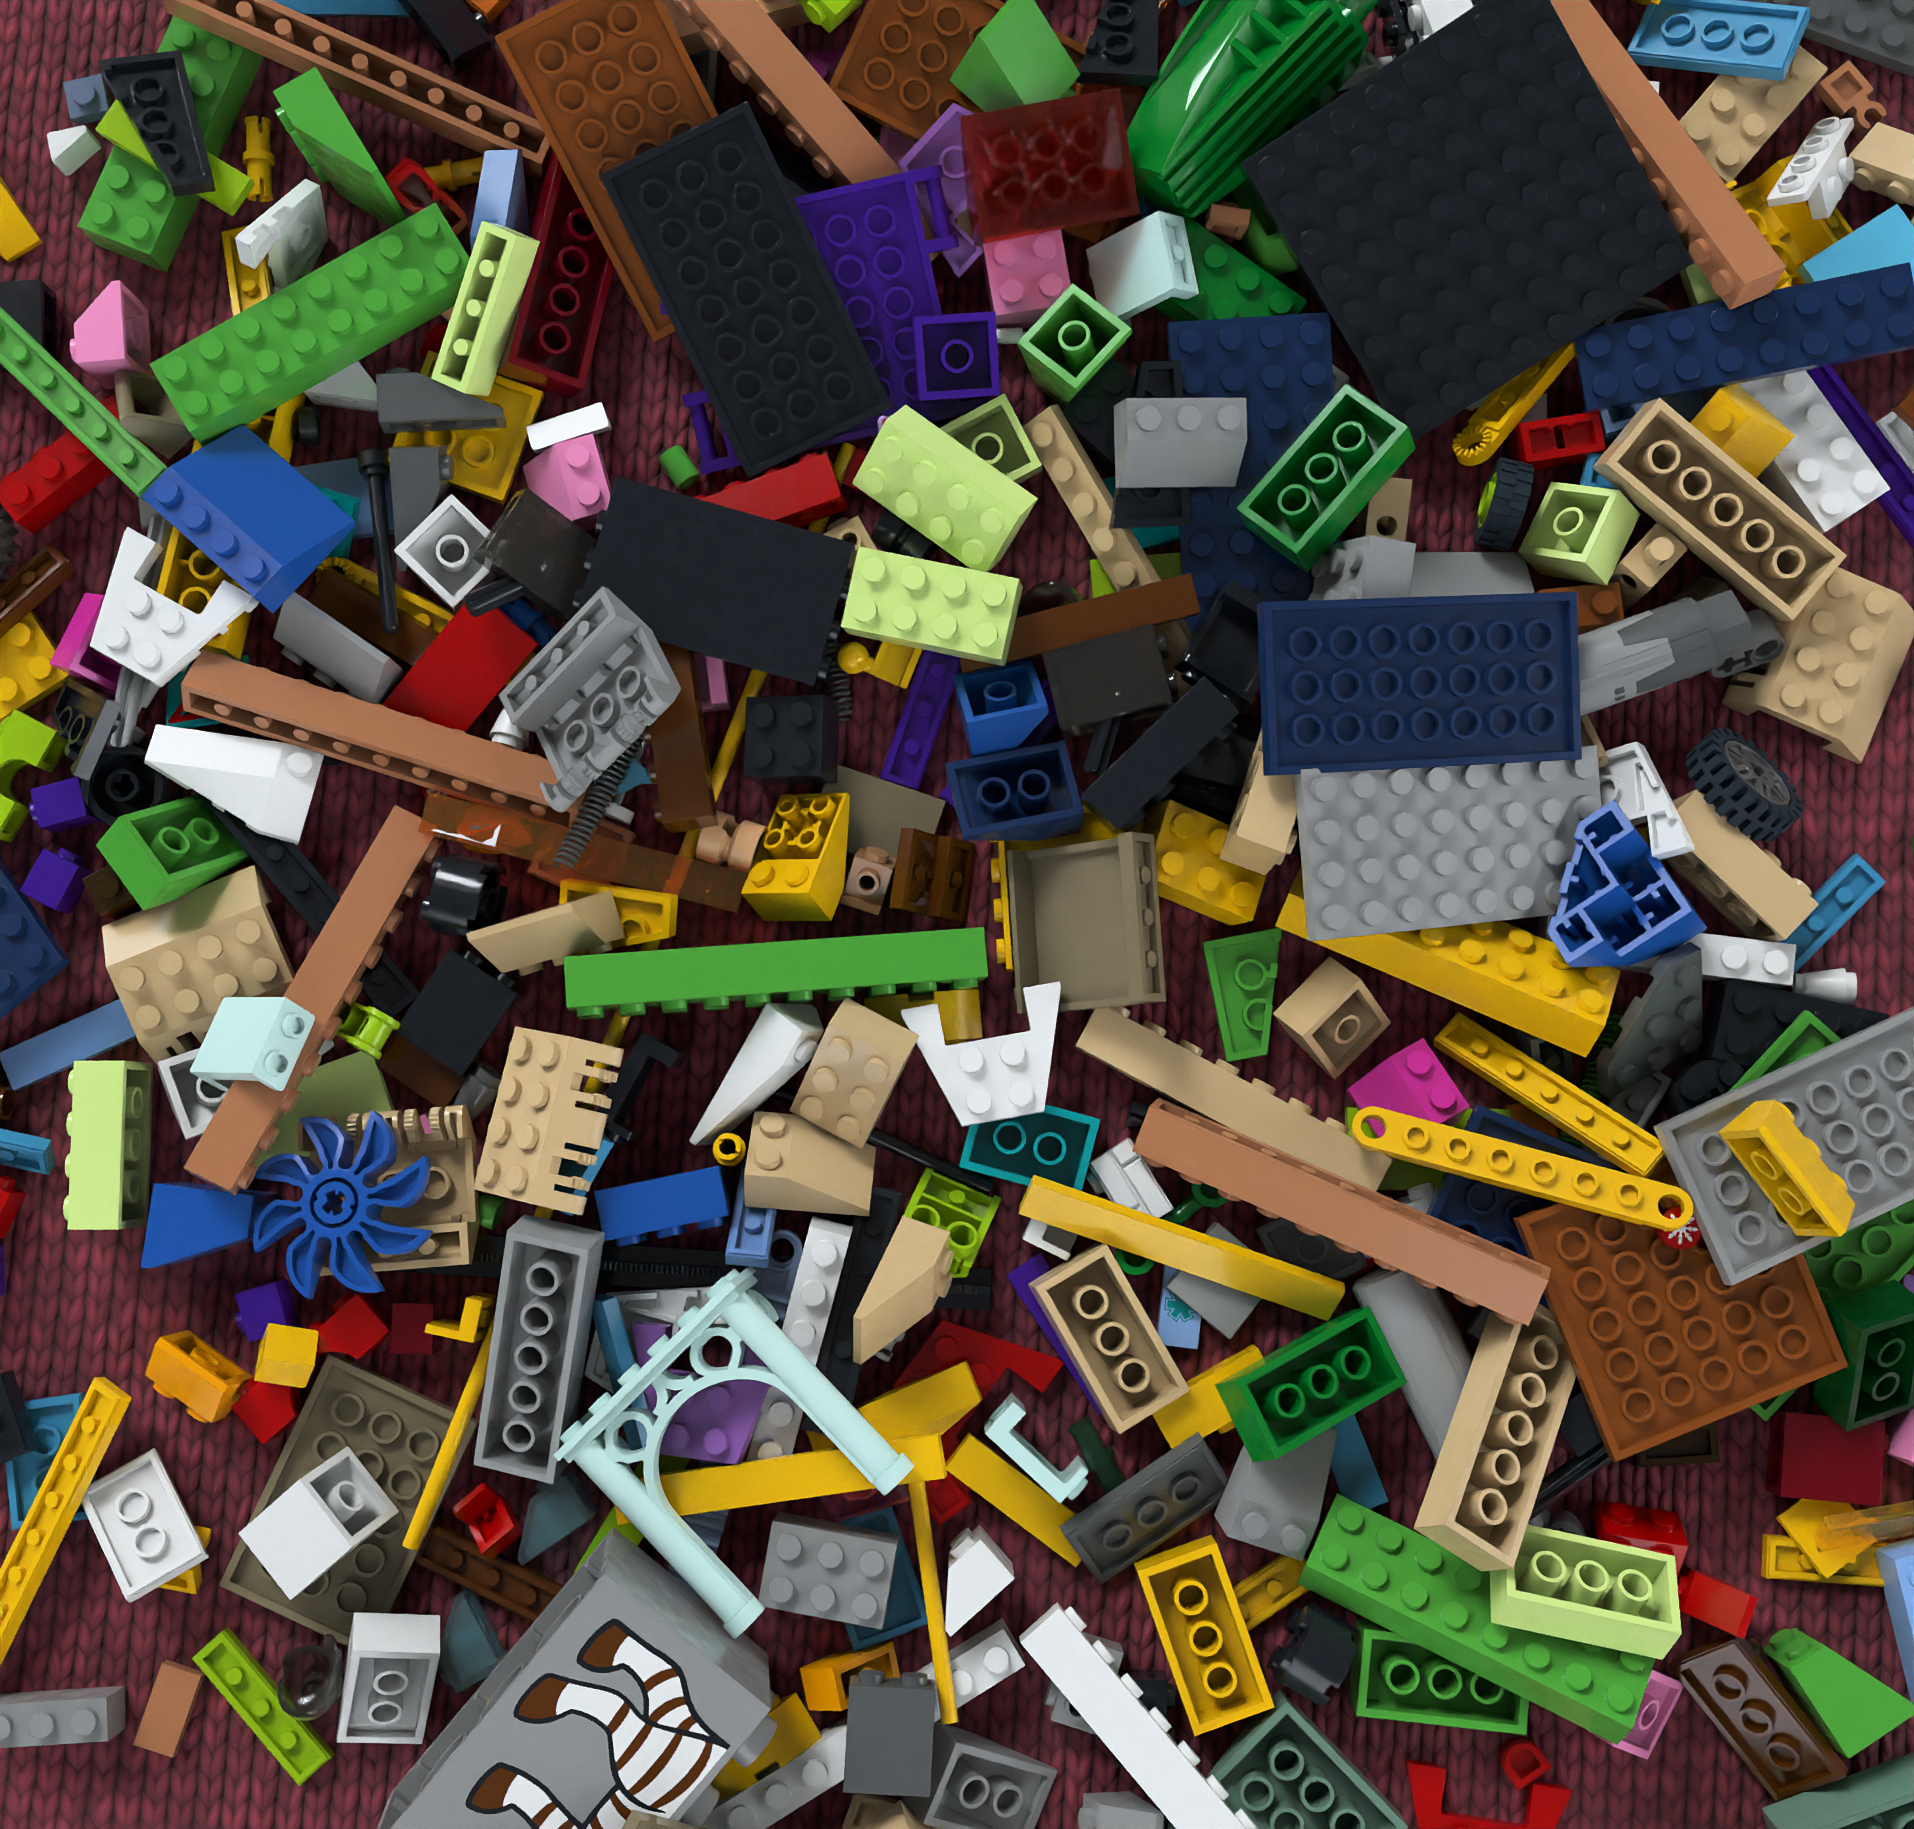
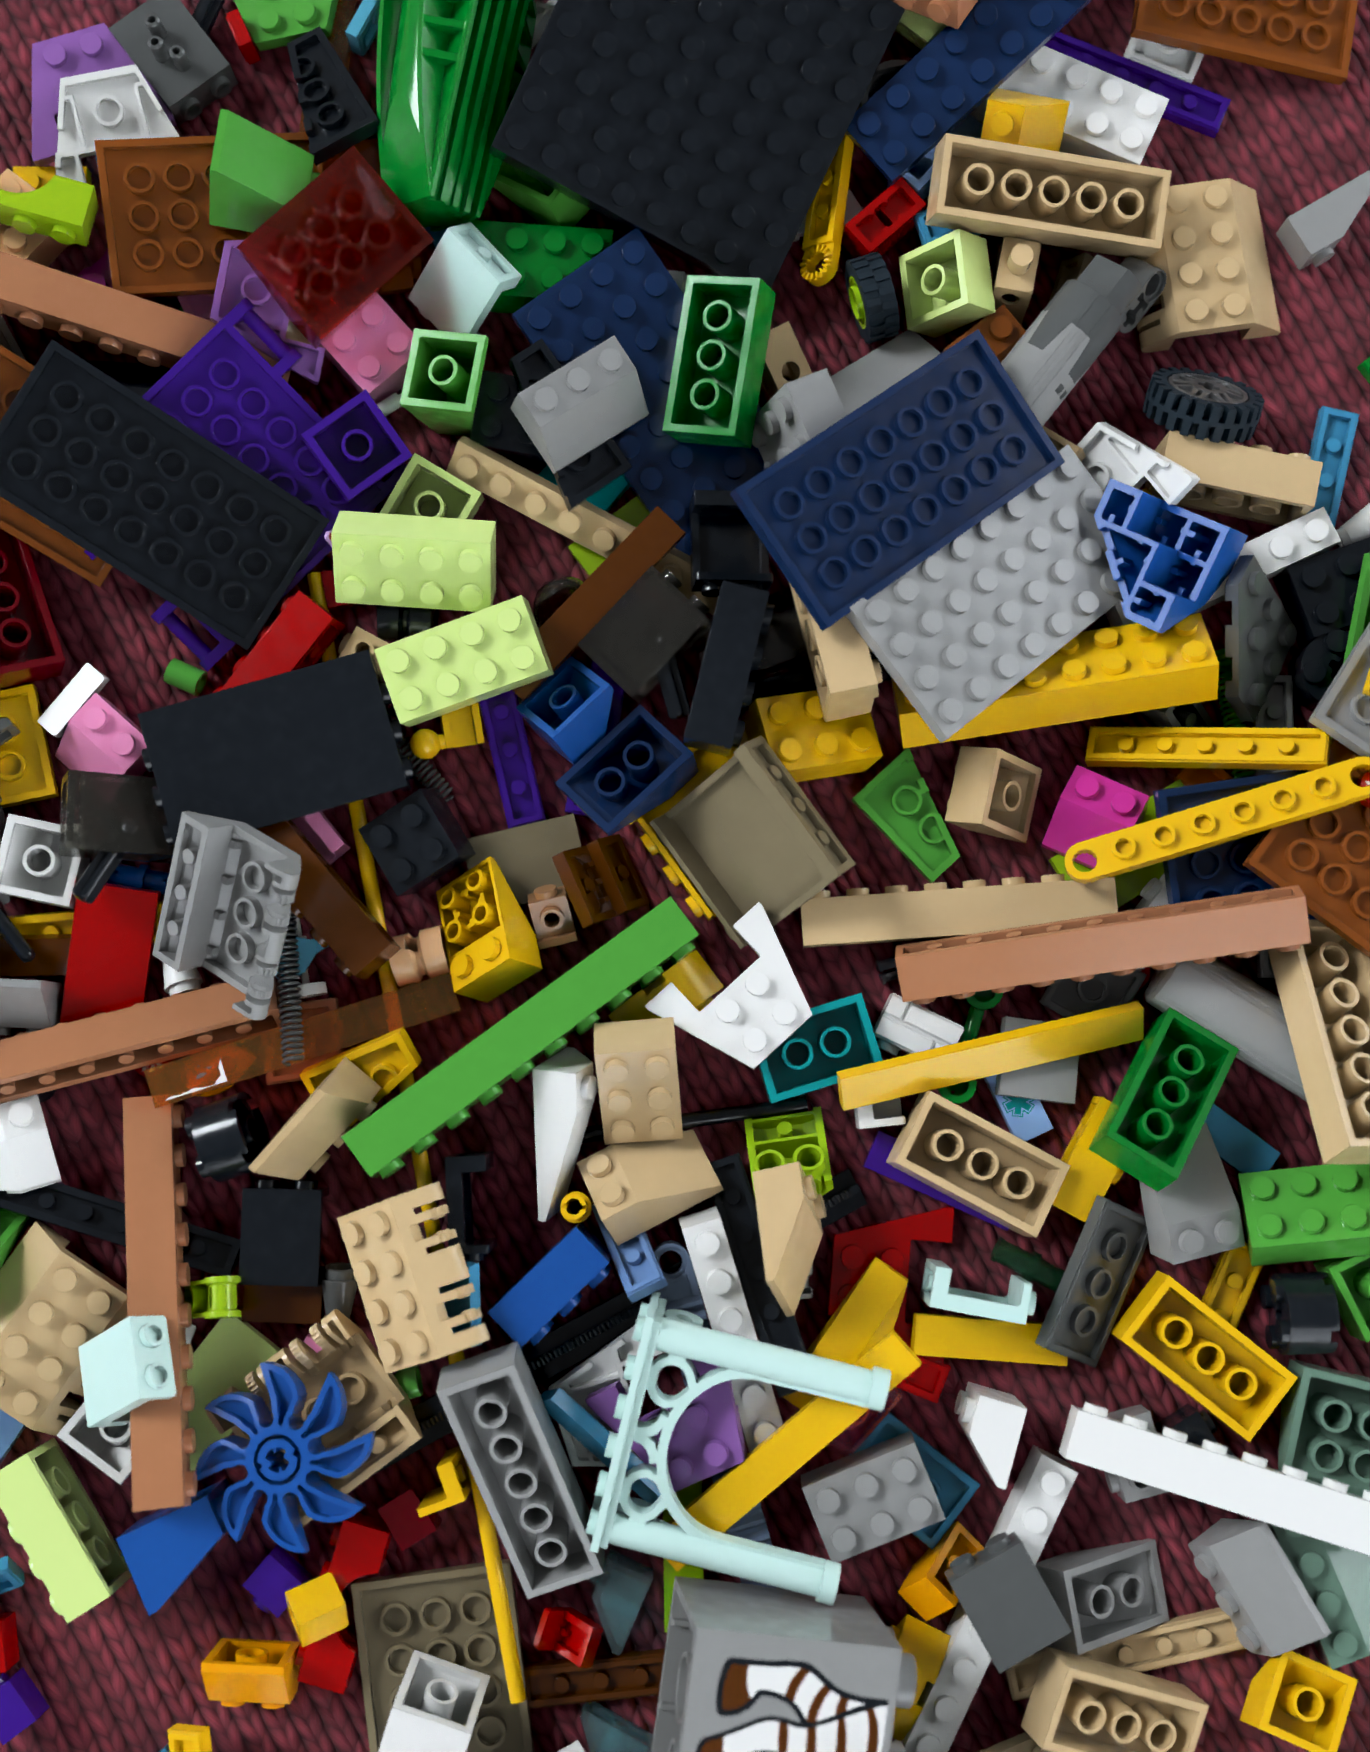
camera: 30 degrees left, 0 degrees up
yellow piece [908,1481,959,1724] -> none
nougat plate [1203,202,1251,247] -> none

